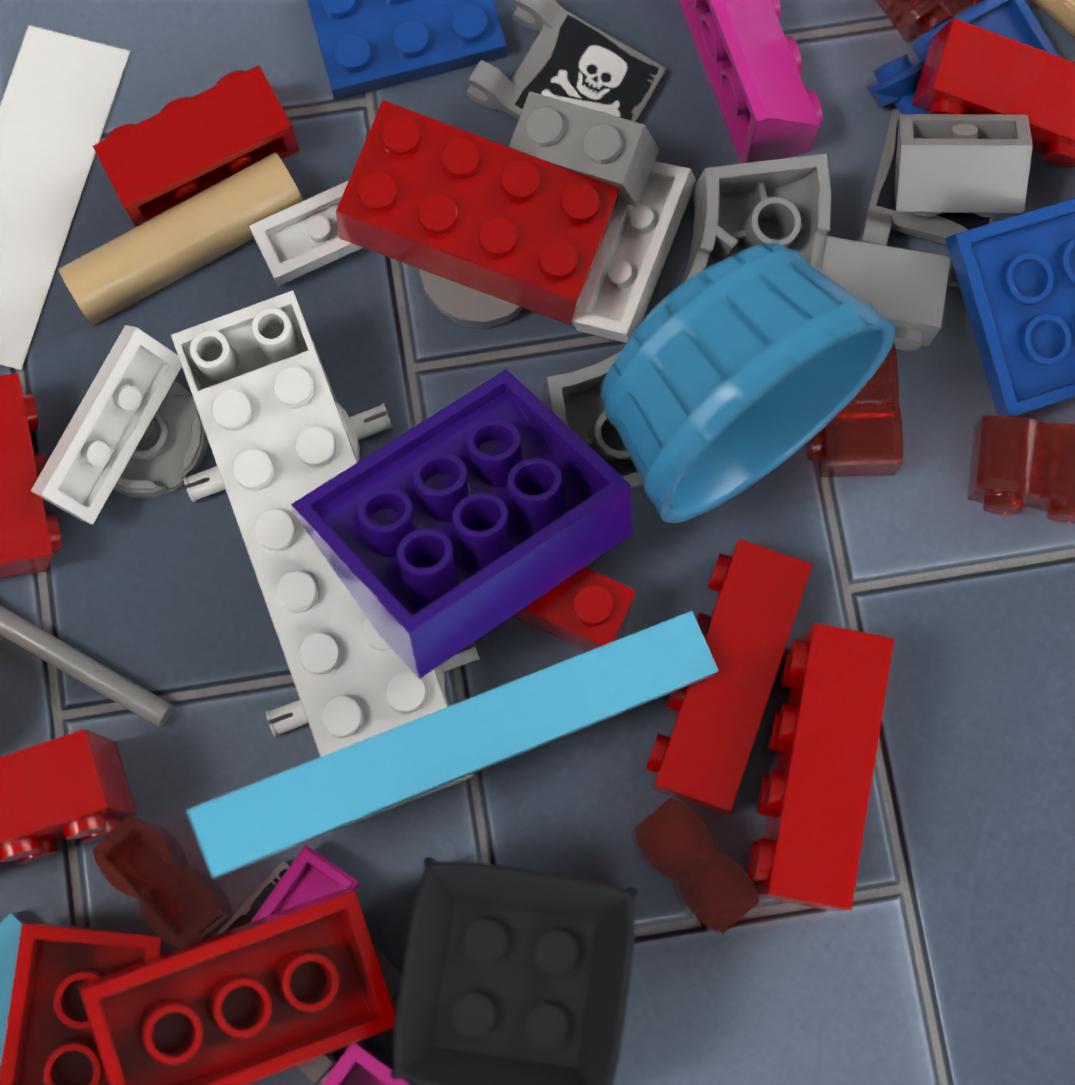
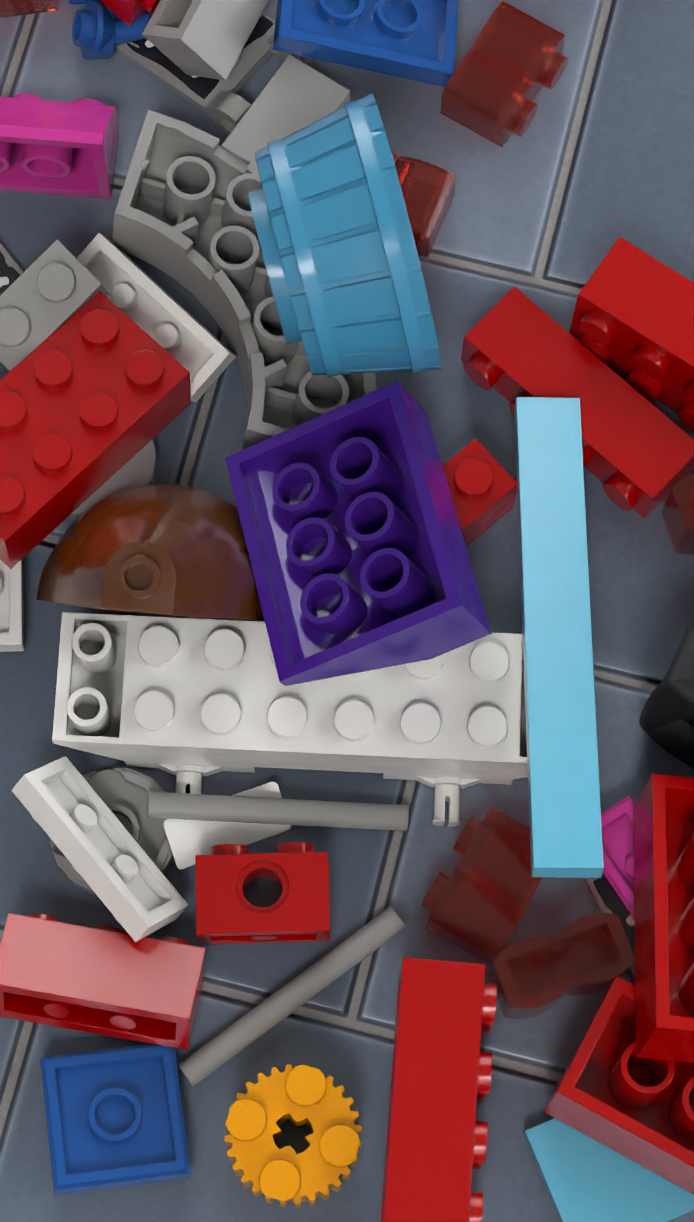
camera: 70 degrees left, 5 degrees down
none -> reddish brown cone [36,484,264,620]
none -> light grey bar [147,791,409,831]
none -> white sticker [163,782,291,869]
none -> red brick [195,842,330,945]
none -> clear red brick [421,806,543,966]

